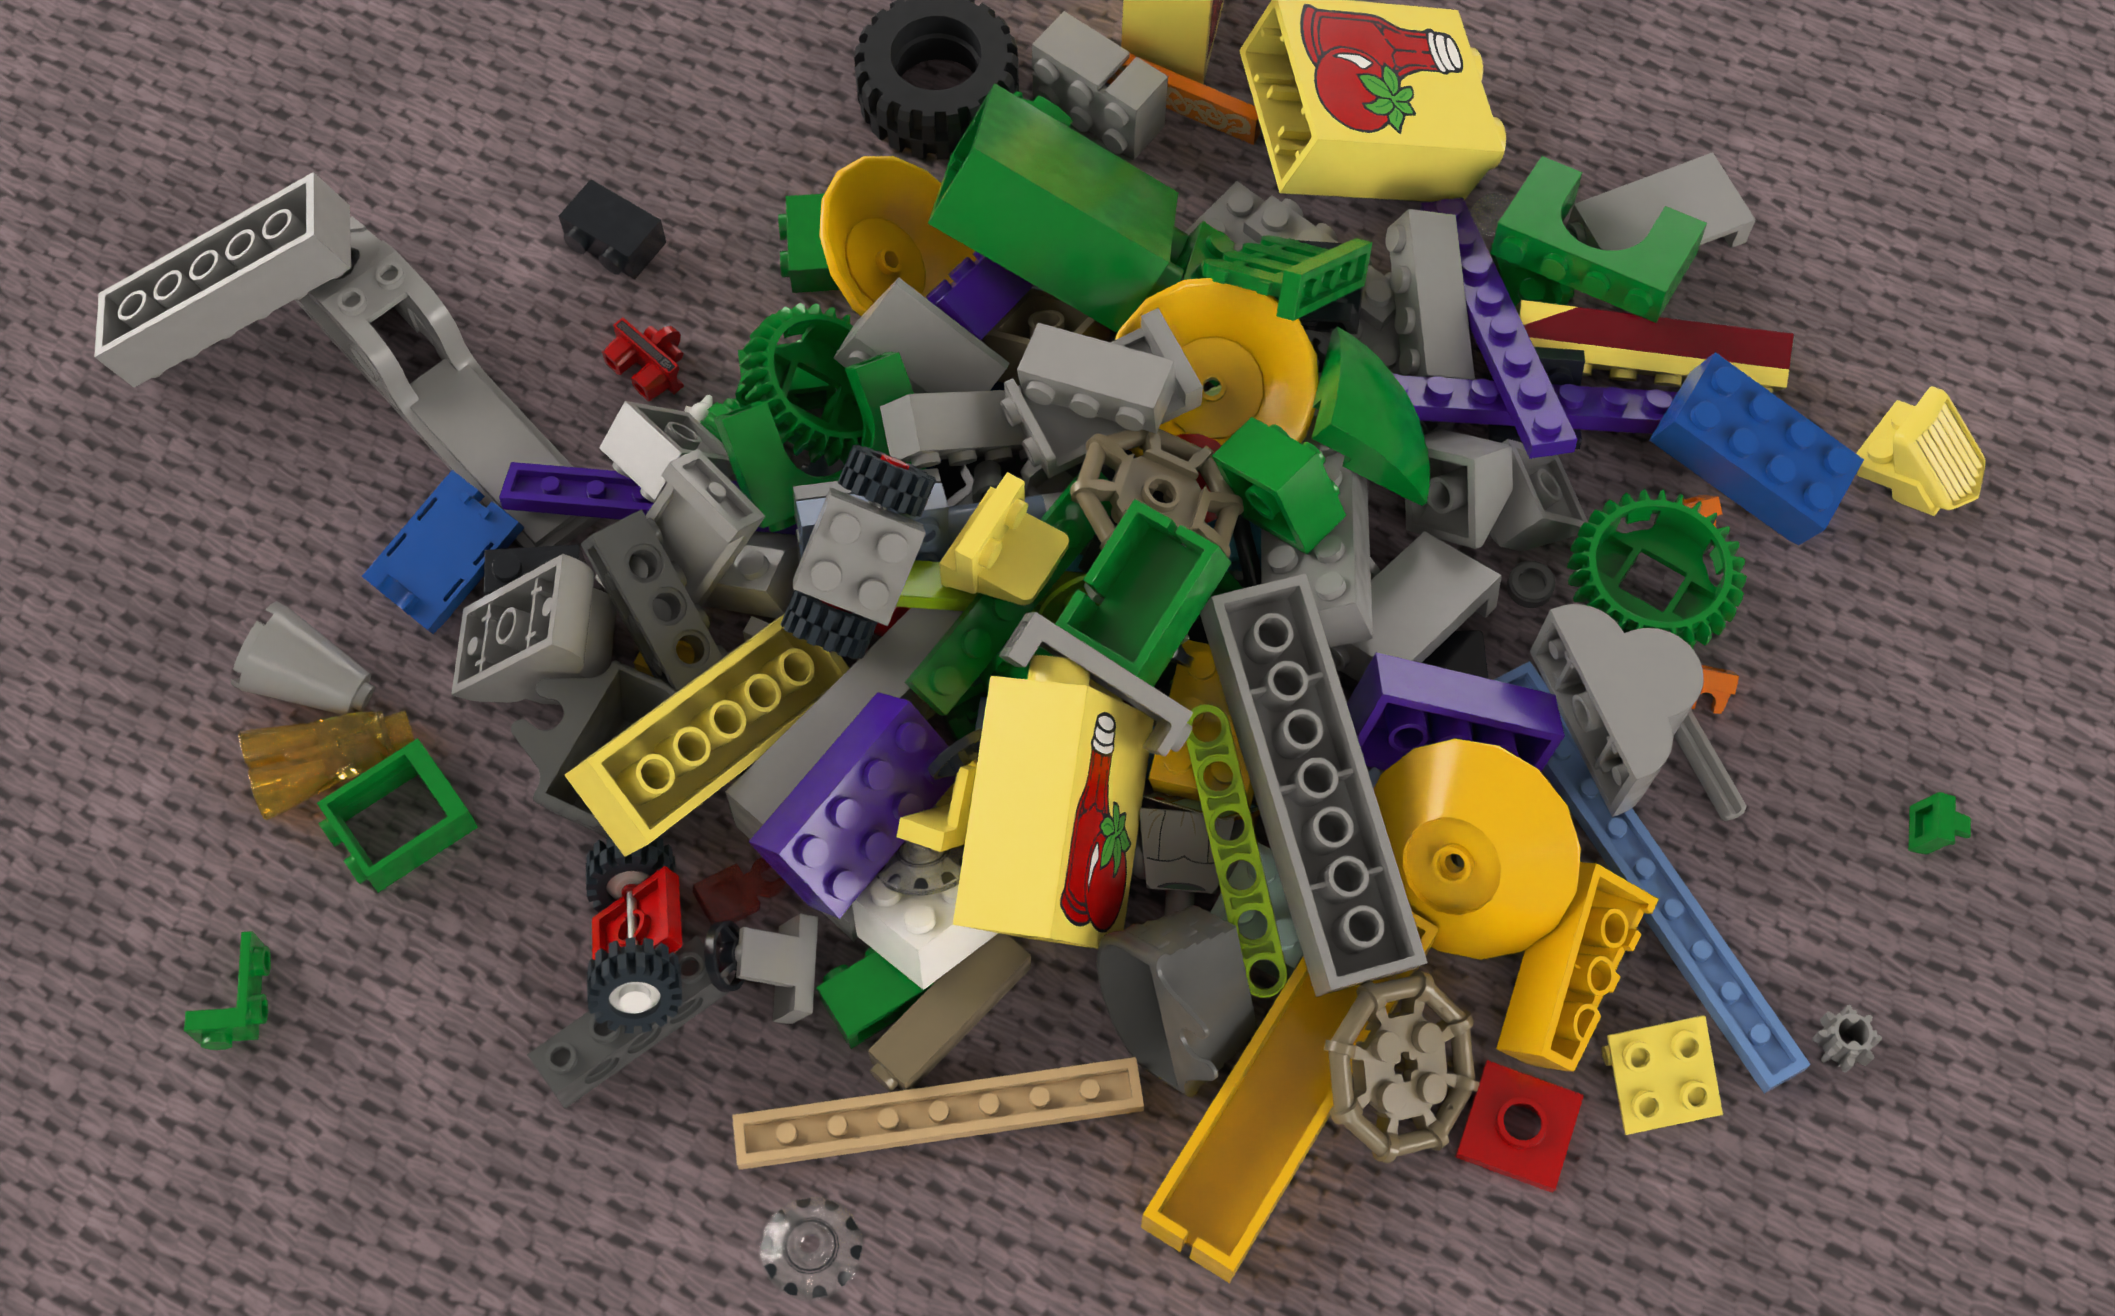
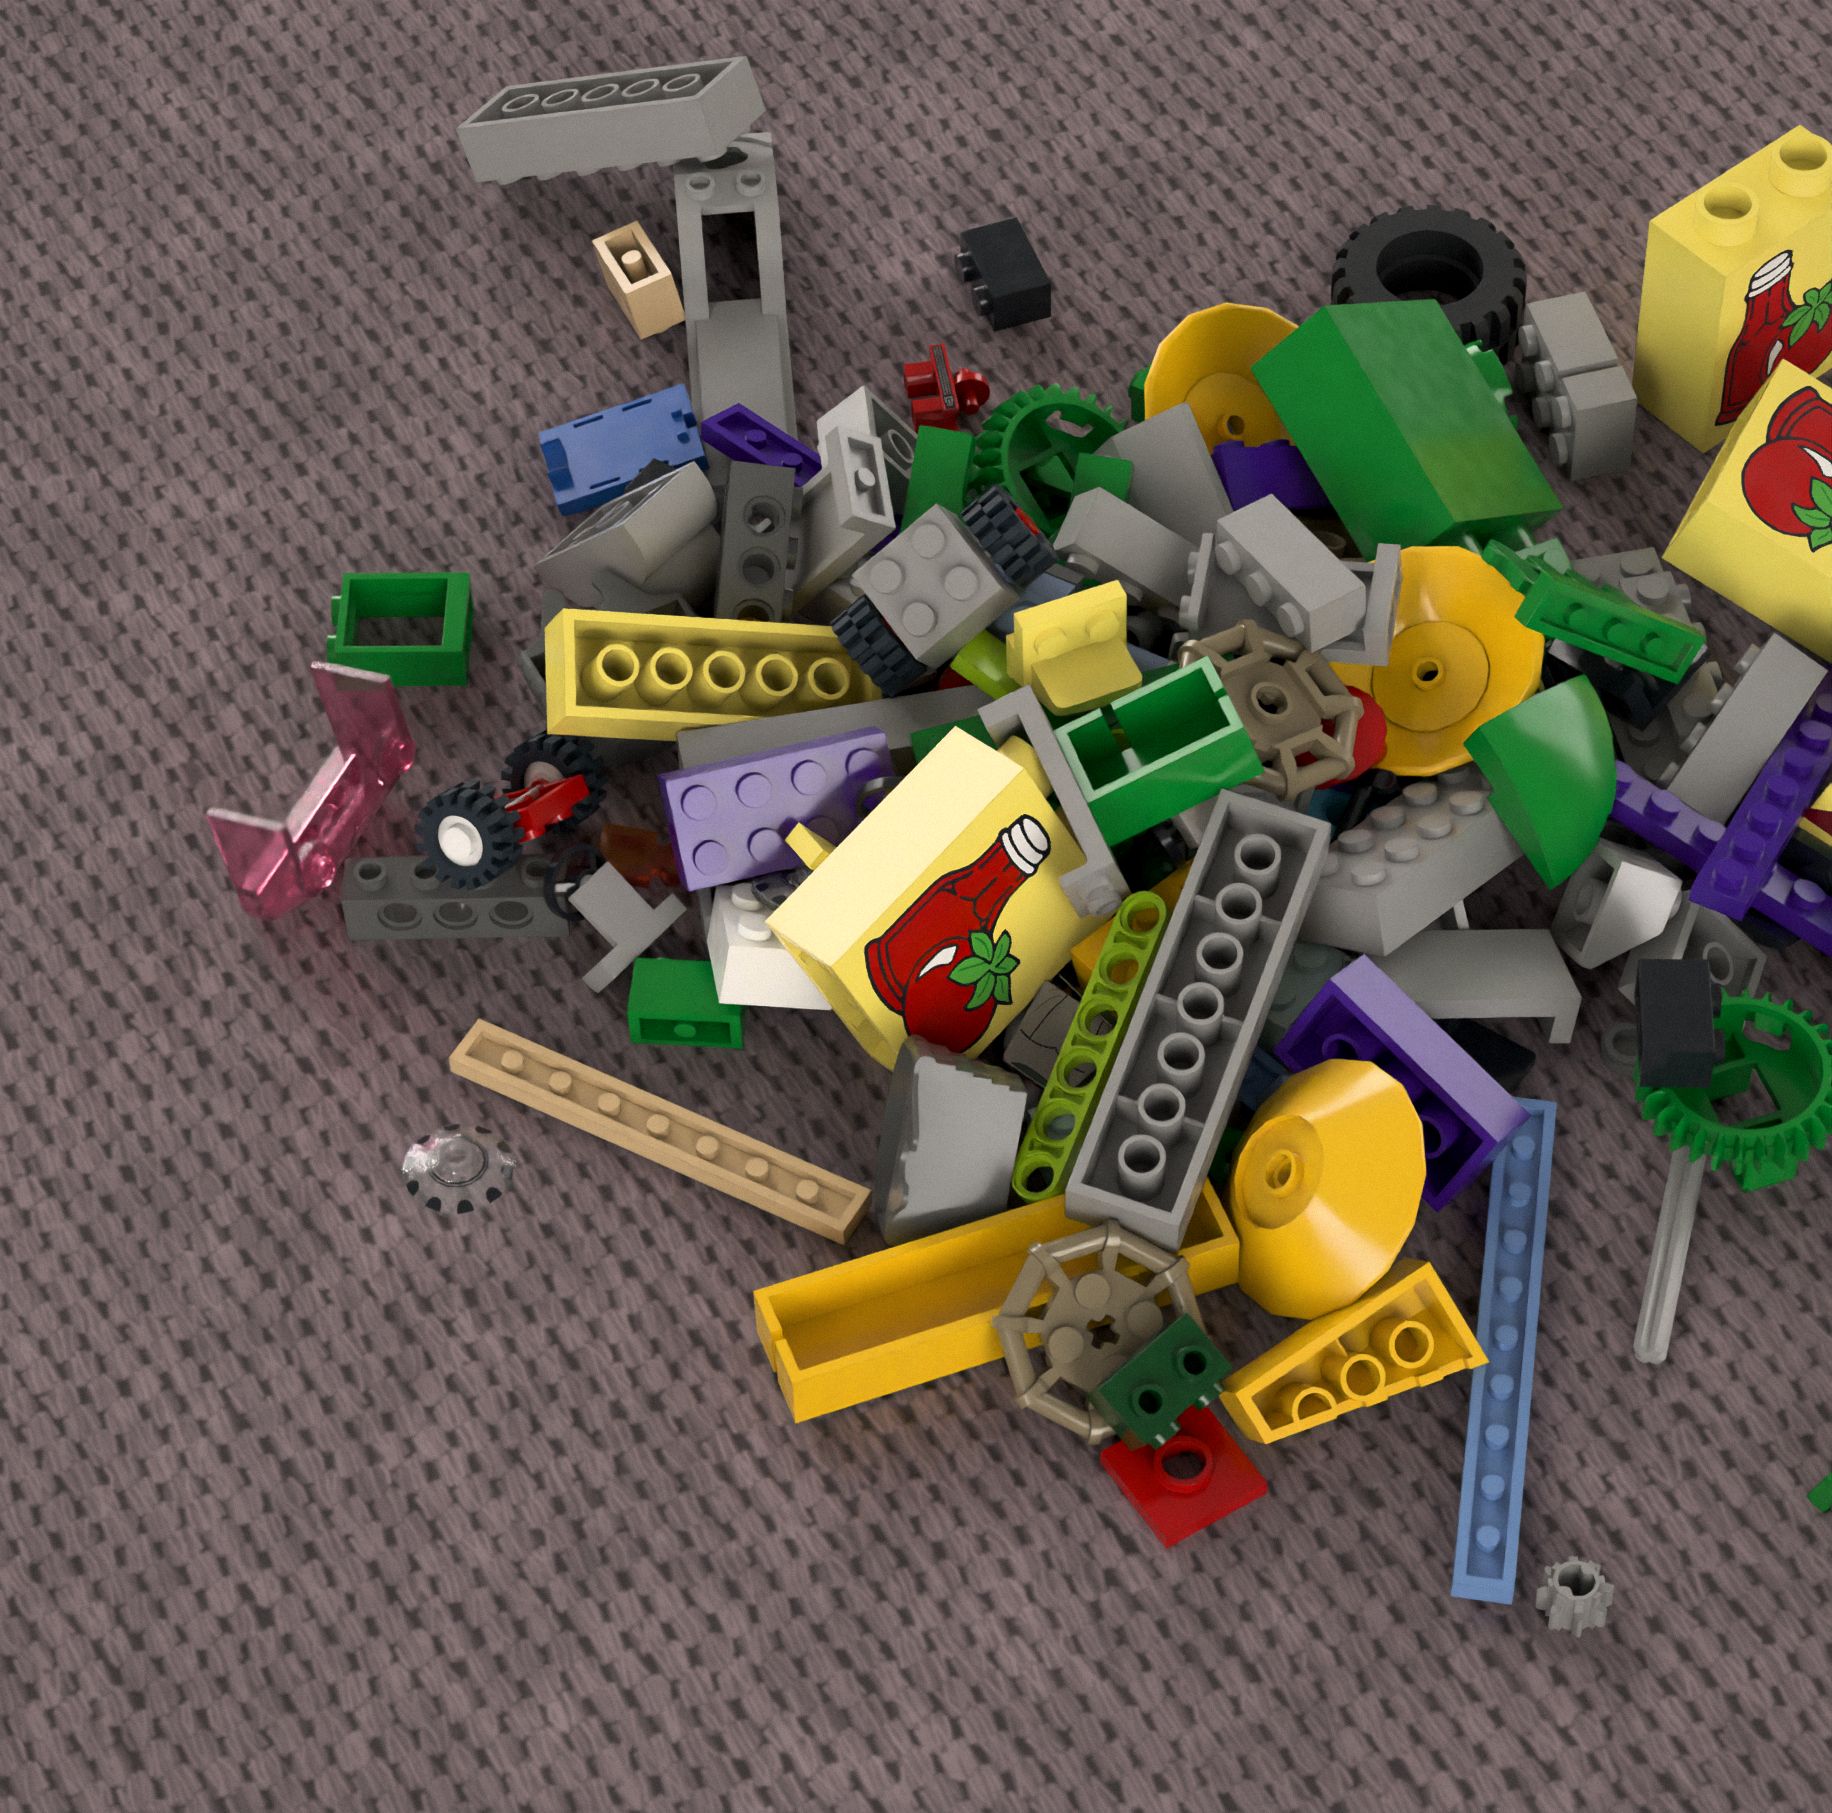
camera: 40 degrees right, 15 degrees down
green bracket [184,931,271,1050] -> none
light grey cone [231,601,375,716] -> none
clear yellow piece [238,710,415,821] -> none
dark tan brick [868,933,1031,1092] -> none
orange tile [1106,53,1261,145] -> none
green brick [1212,417,1347,555] -> none
light grey brick [1530,604,1704,817] -> none
light yellow hinge [1602,1015,1723,1135] -> none
orange tile [1691,664,1739,714] -> none
none -> clear pink windscreen [205,660,415,921]
none -> tan brick [592,221,685,340]
none -> dark green brick [1085,1312,1233,1451]
none -> black brick [1634,959,1725,1088]

